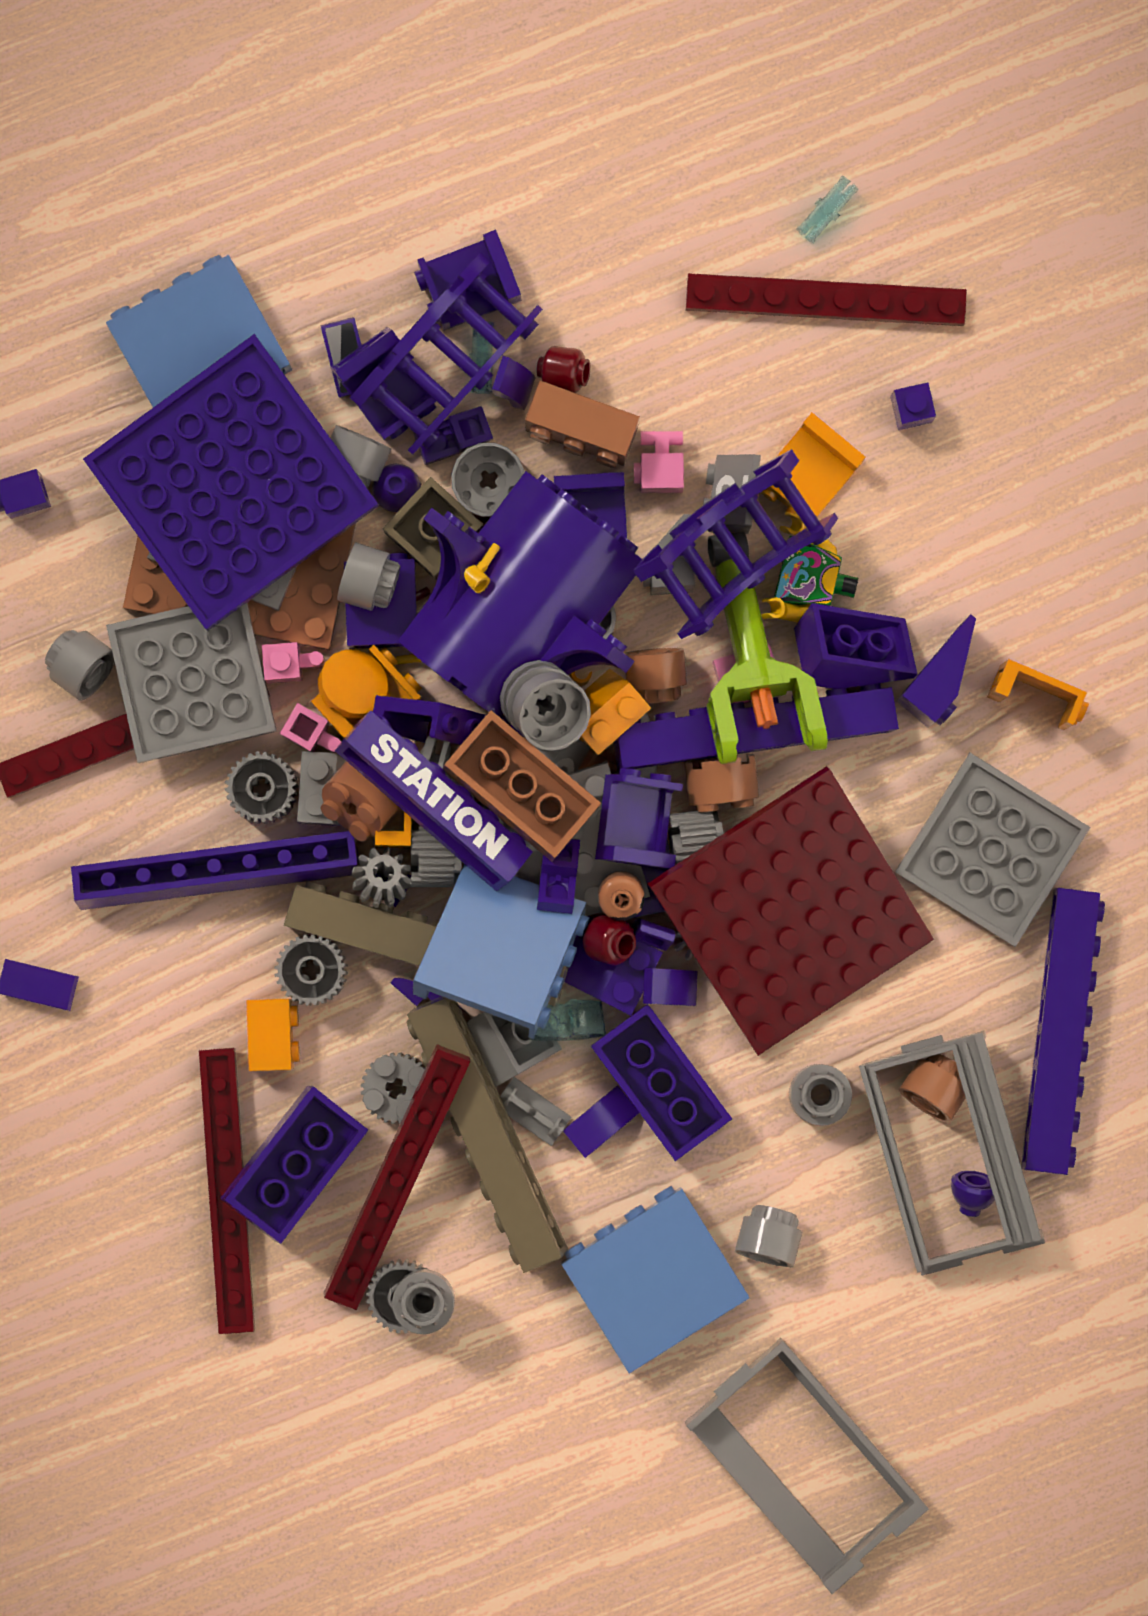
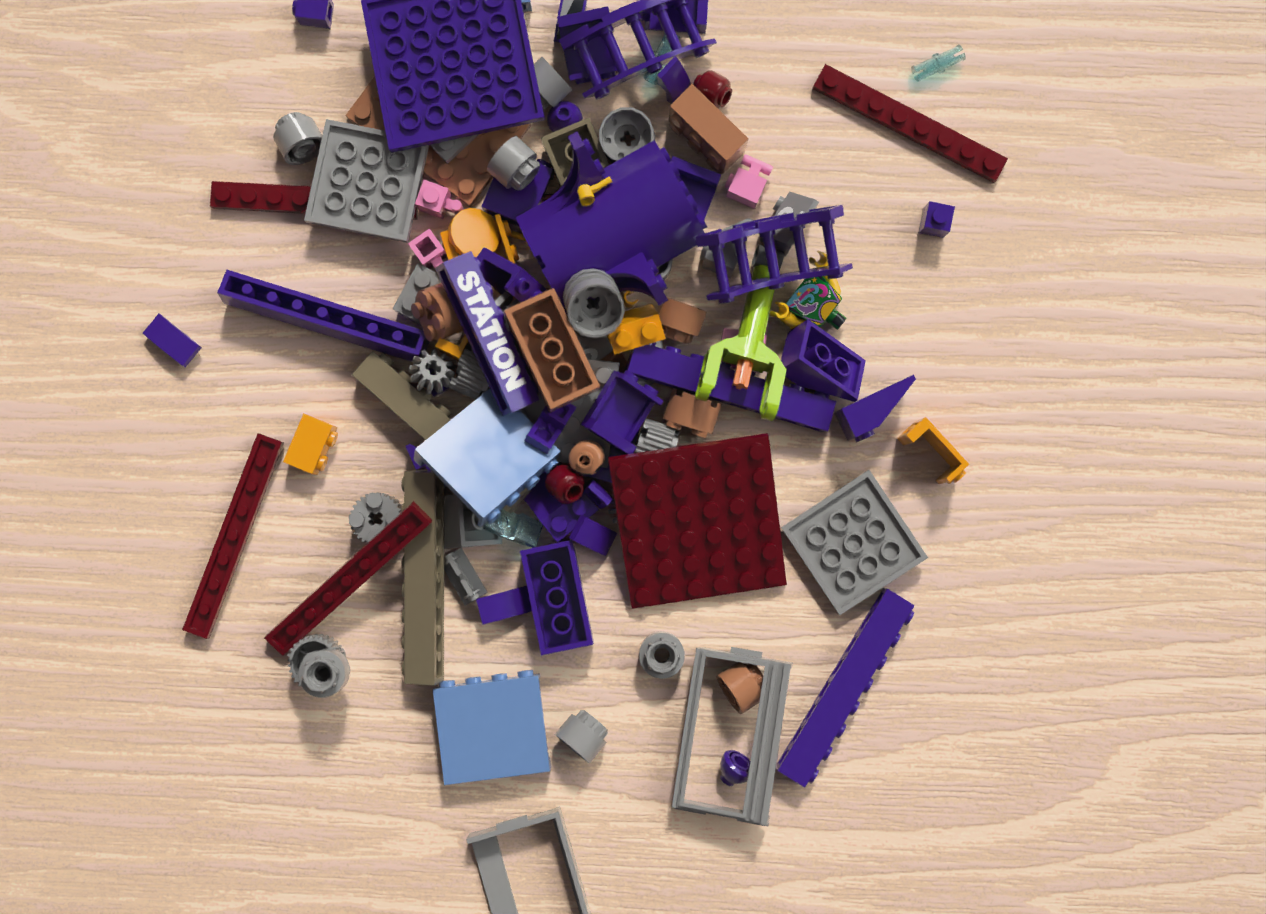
camera: 30 degrees right, 0 degrees up
dark purple brick [220,1086,368,1244] -> none
light grey brick [225,751,299,824] -> none
light grey brick [274,934,348,1006] -> none
dark purple slope [413,406,493,465] -> none
light orange panel [761,412,866,517] -> none

